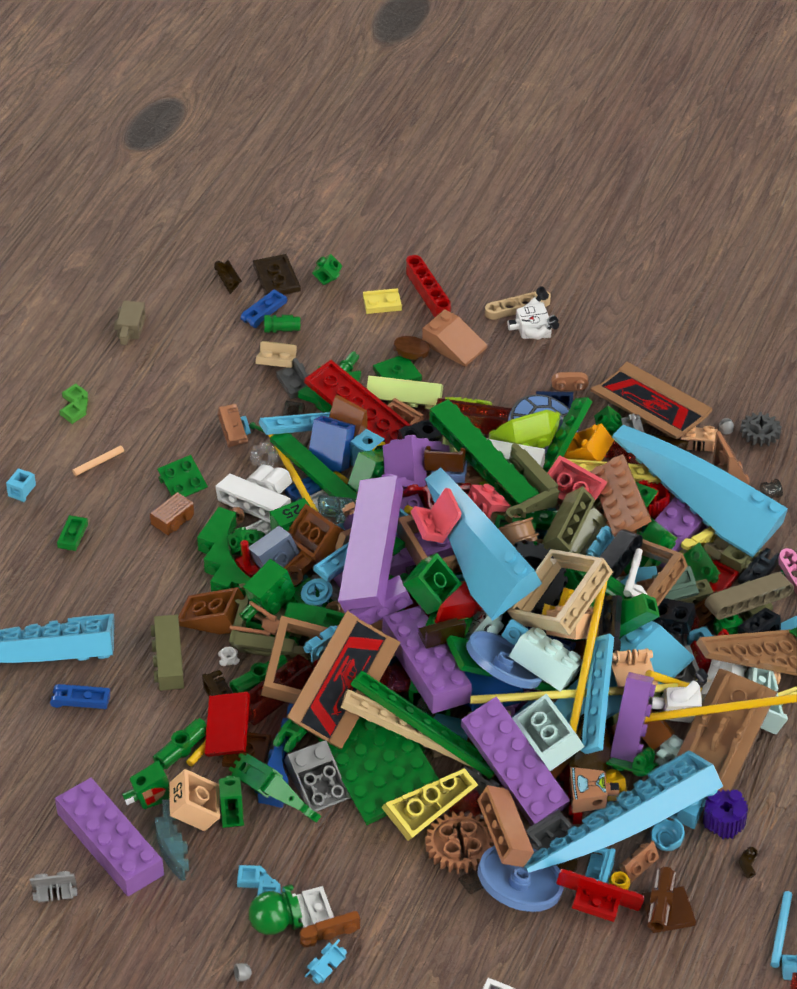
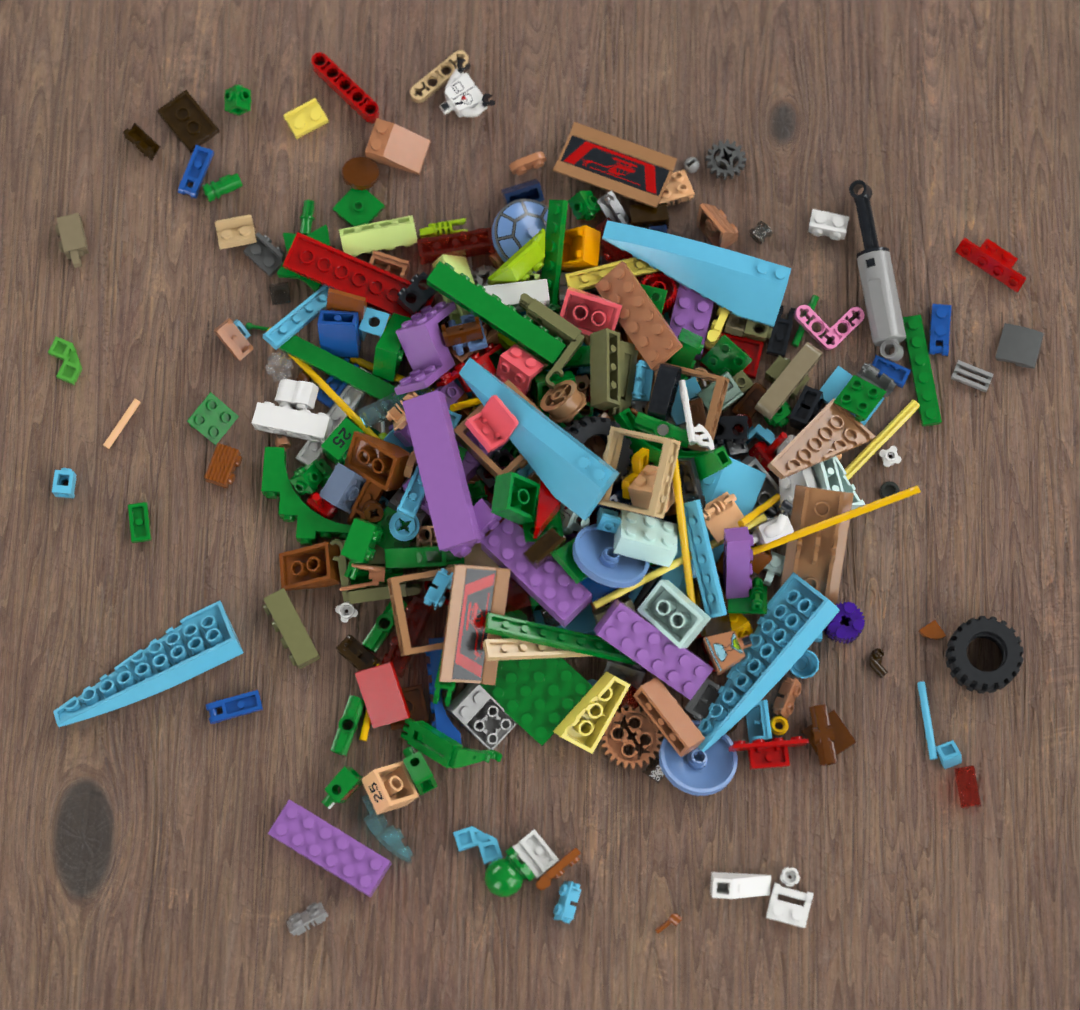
camera: 20 degrees left, 30 degrees up
light grey hinge [234,963,252,982] -> none

